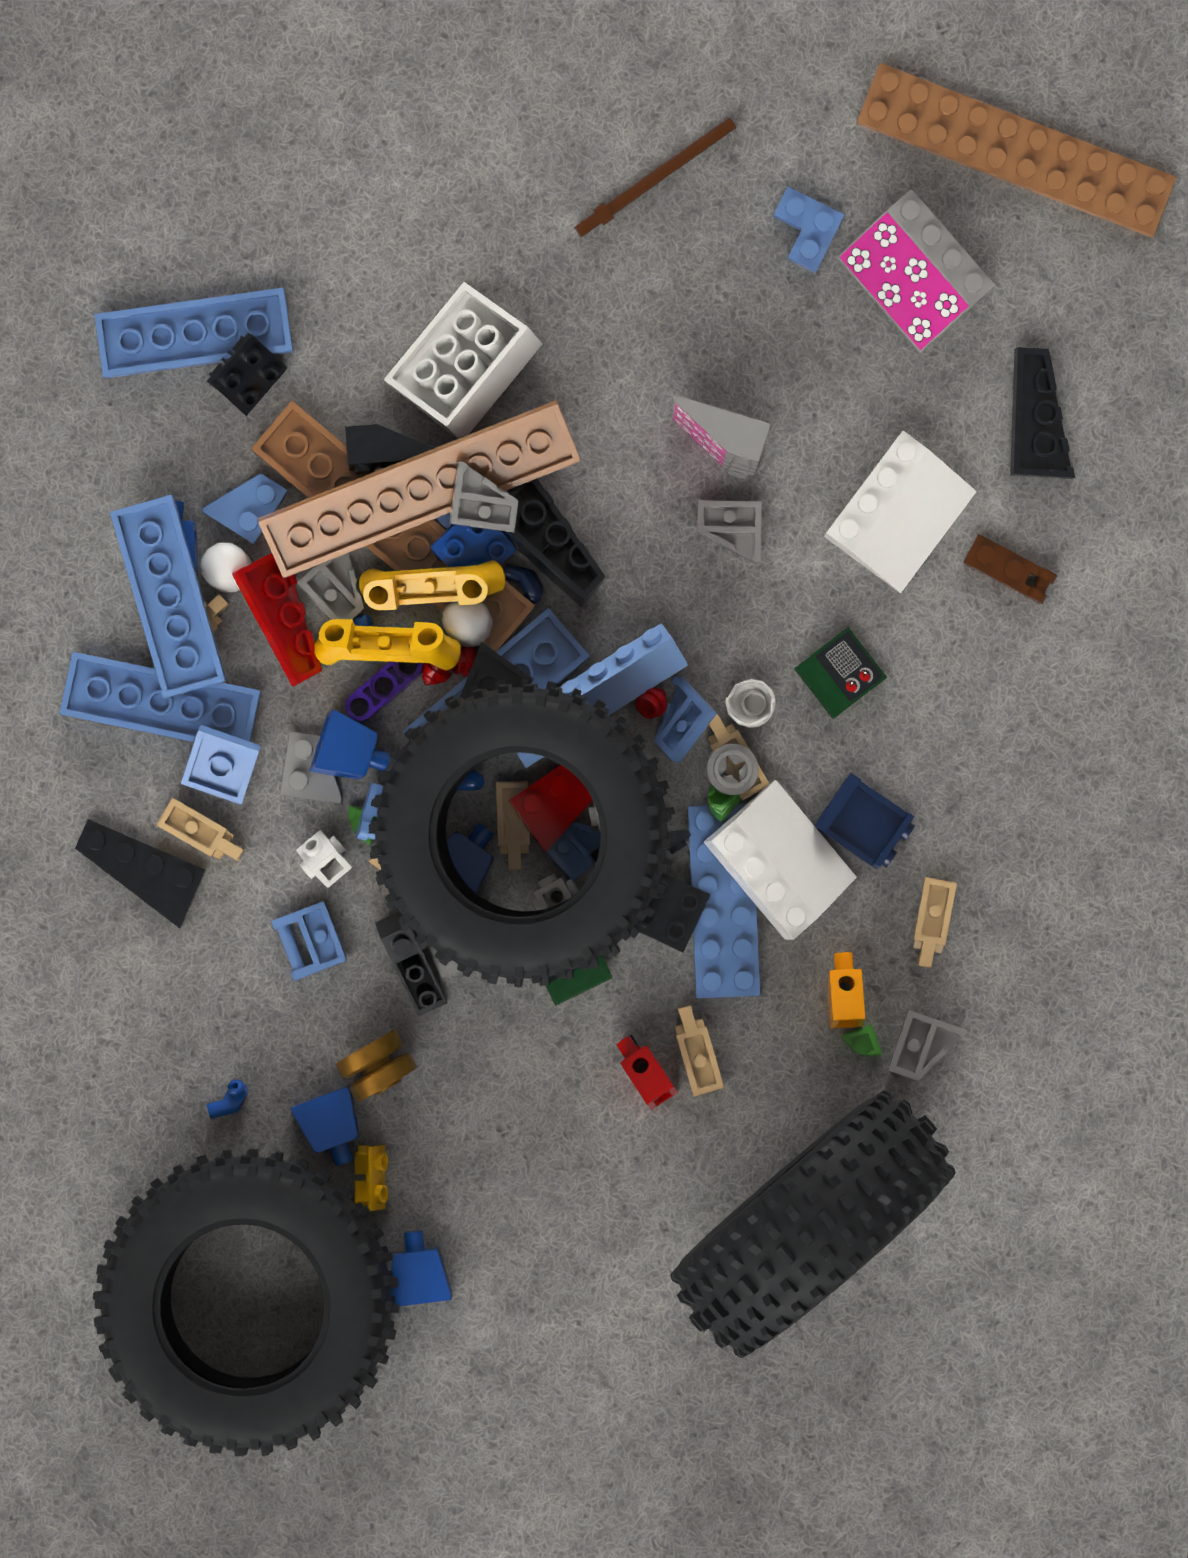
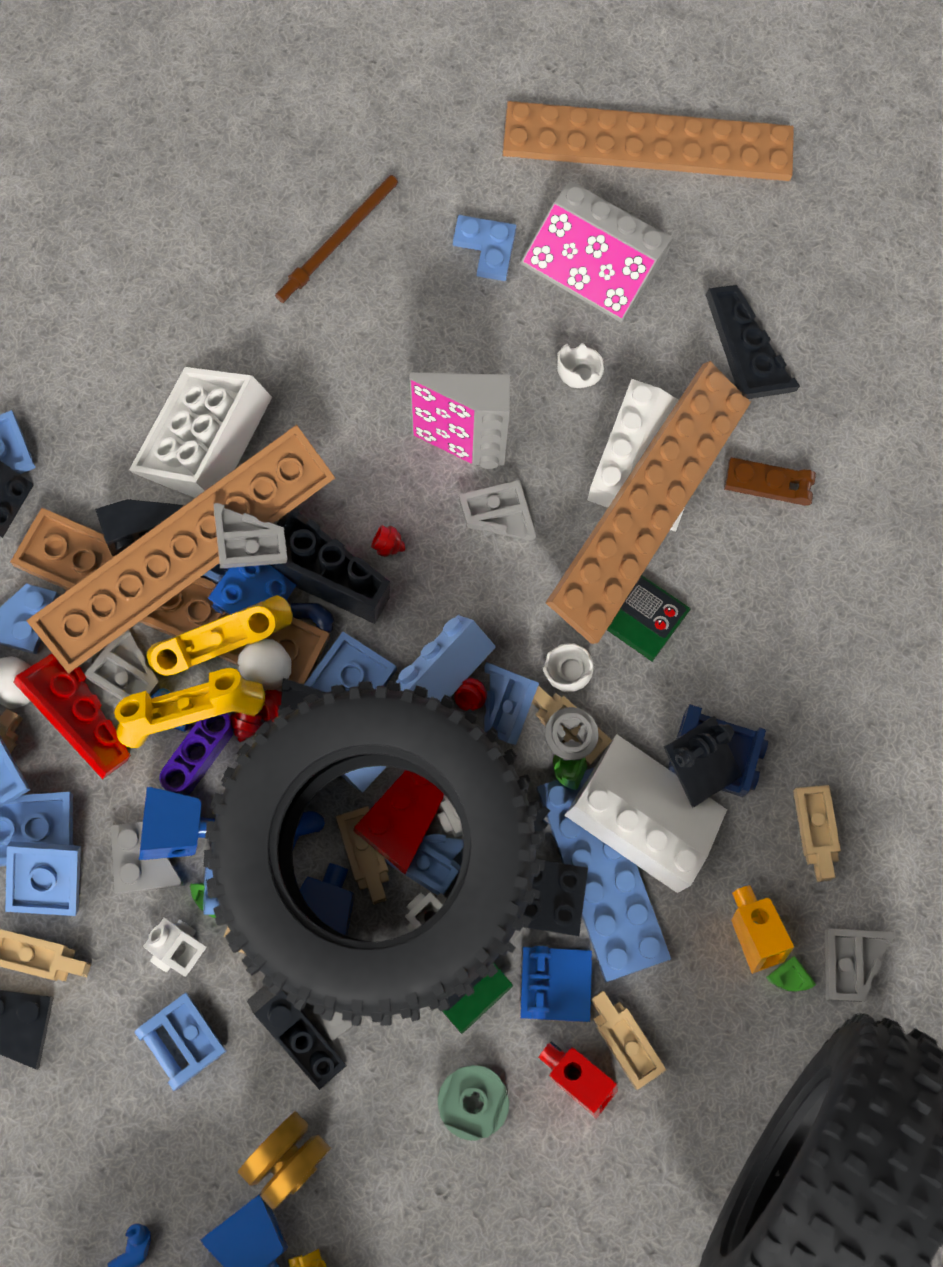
camera: 20 degrees left, 15 degrees down
none -> red plate [371,525,405,557]
none -> sand green plate [438,1065,509,1141]
none -> blue hinge [520,946,592,1022]
none -> medium nougat plate [545,361,751,644]
none -> white hair [557,343,604,388]
none -> black hinge [664,716,742,807]

